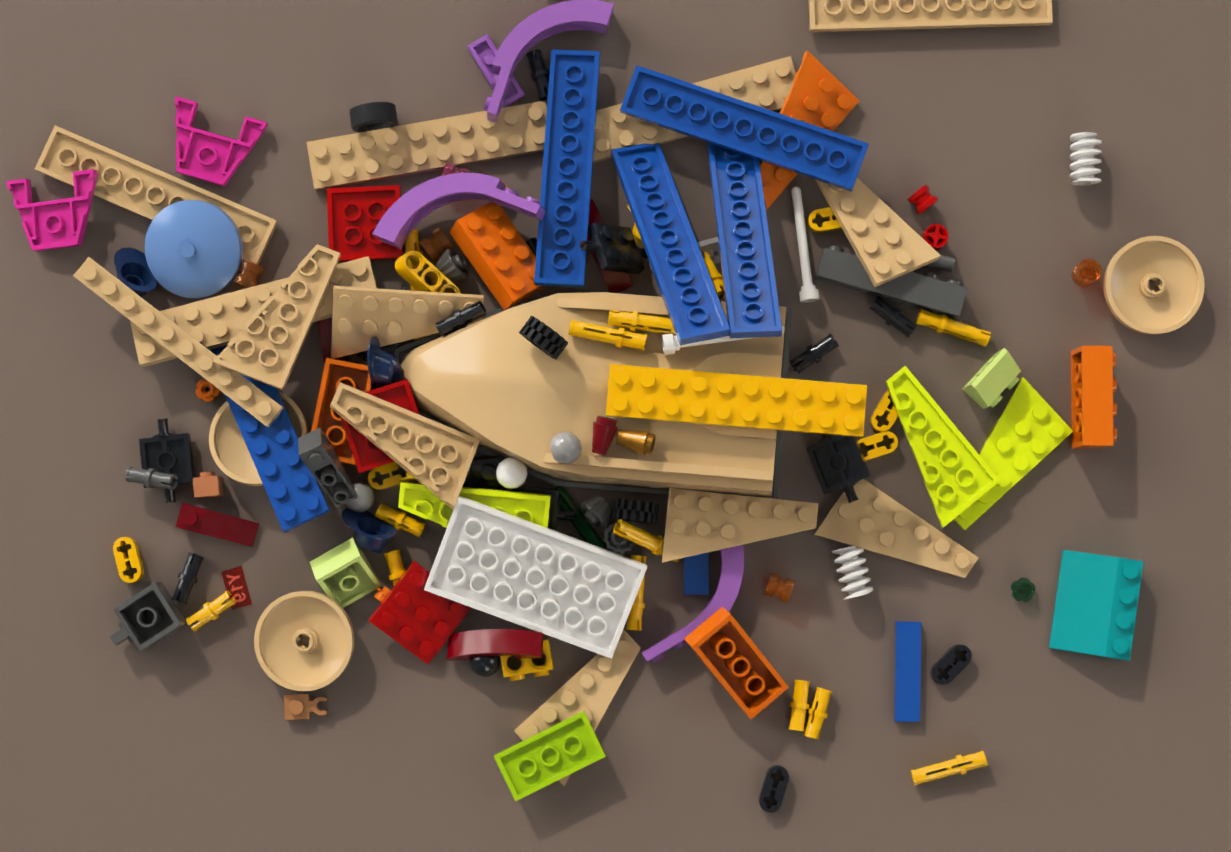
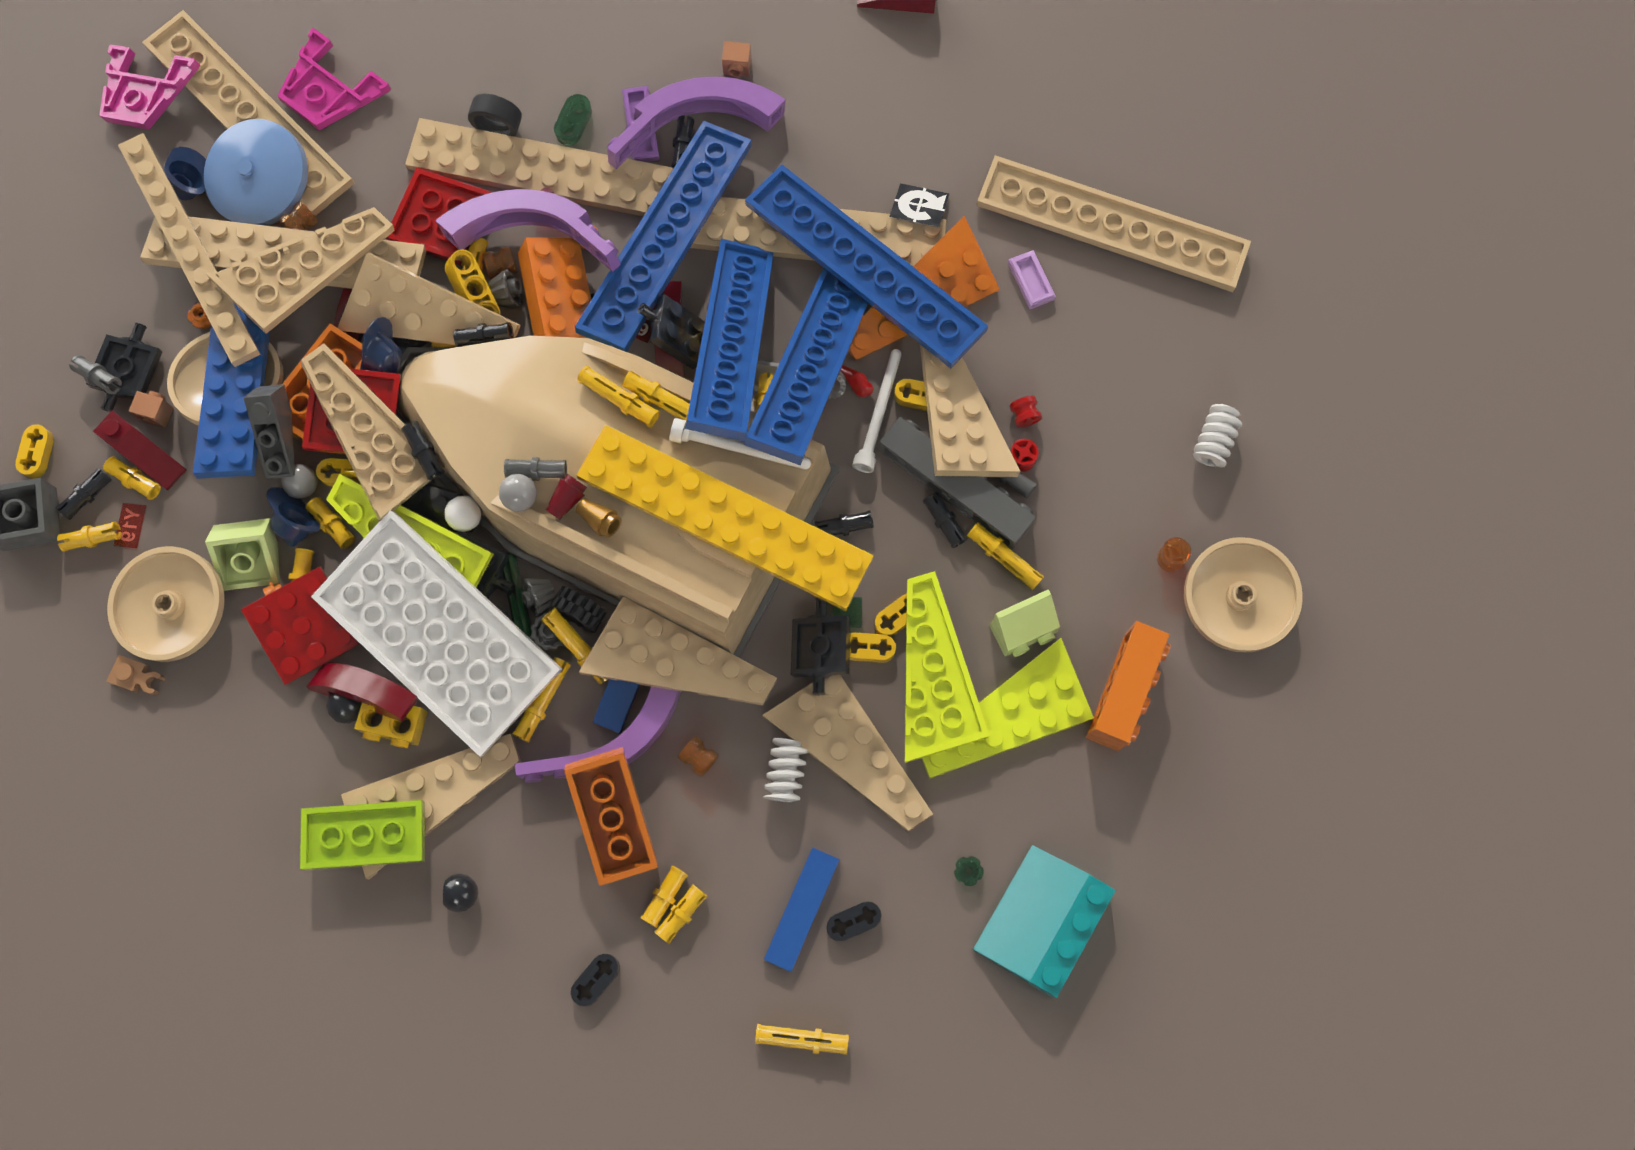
camera: 20 degrees right, 10 degrees down
black tyre [519,316,568,360] -> none
none -> yellow pin [103,456,161,500]
none -> black pin [401,421,445,480]
none -> black piece [443,874,478,912]
none -> dark grey pin [504,457,567,481]
none -> clear green plate [554,94,592,145]
none -> red arm [840,365,874,398]
none -> sticker [889,183,949,227]
none -> lavender tile [1008,250,1056,309]

